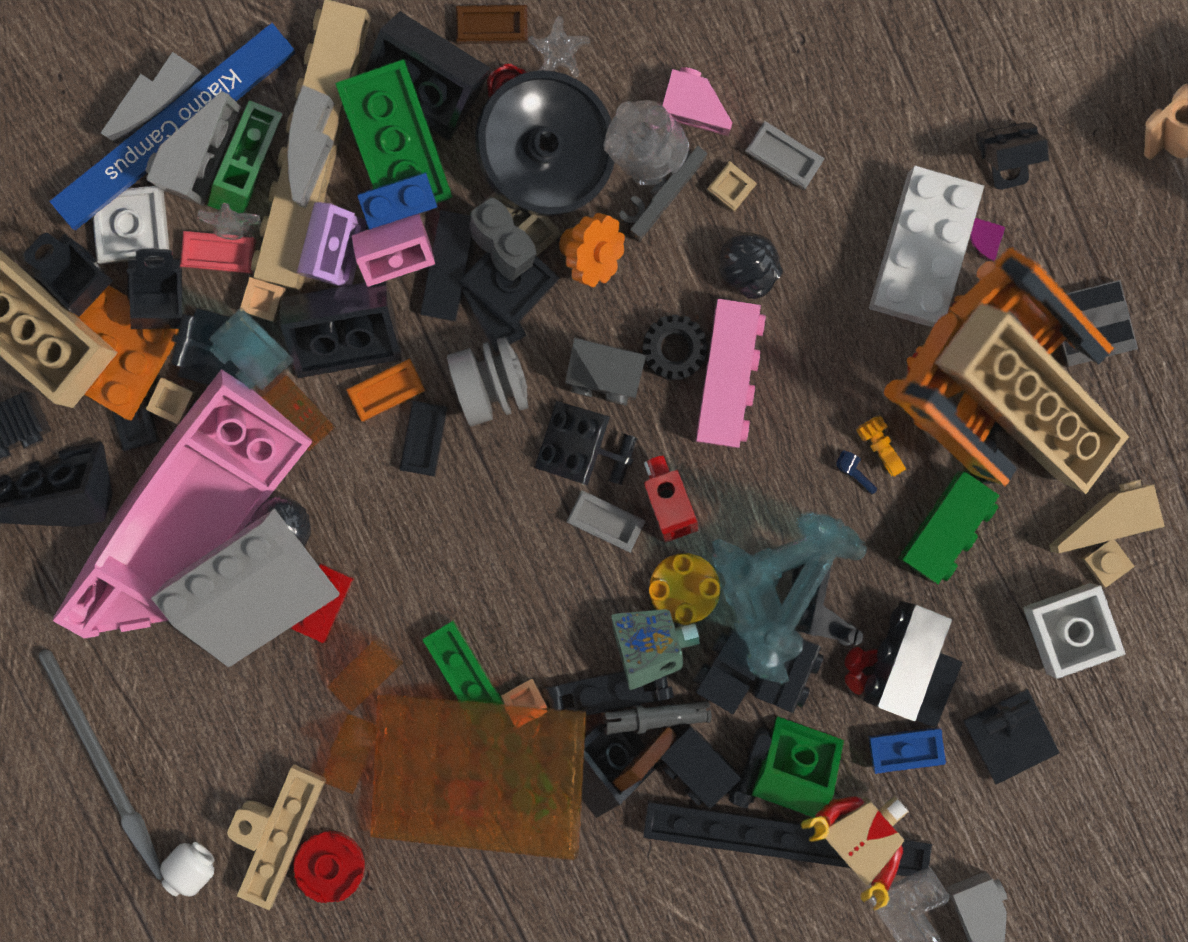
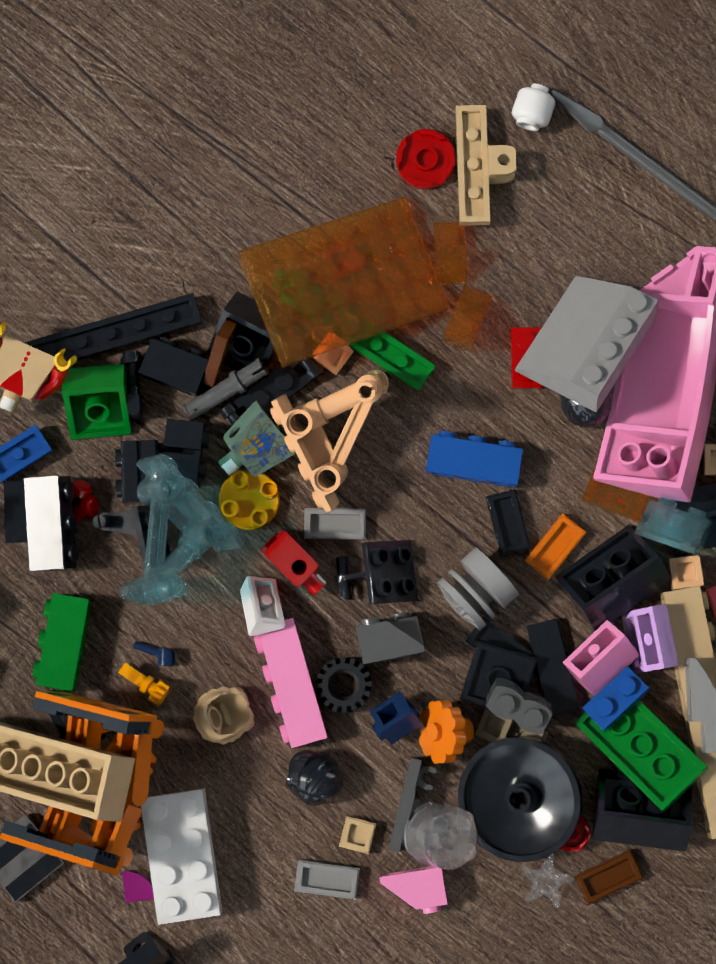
camera: 160 degrees right, 5 degrees down
none -> tan hair [193,686,255,745]
none -> white slope [240,576,286,636]
none -> light nougat plate [270,370,389,514]
none -> dark blue brick [370,691,425,745]
none -> blue brick [425,431,523,488]

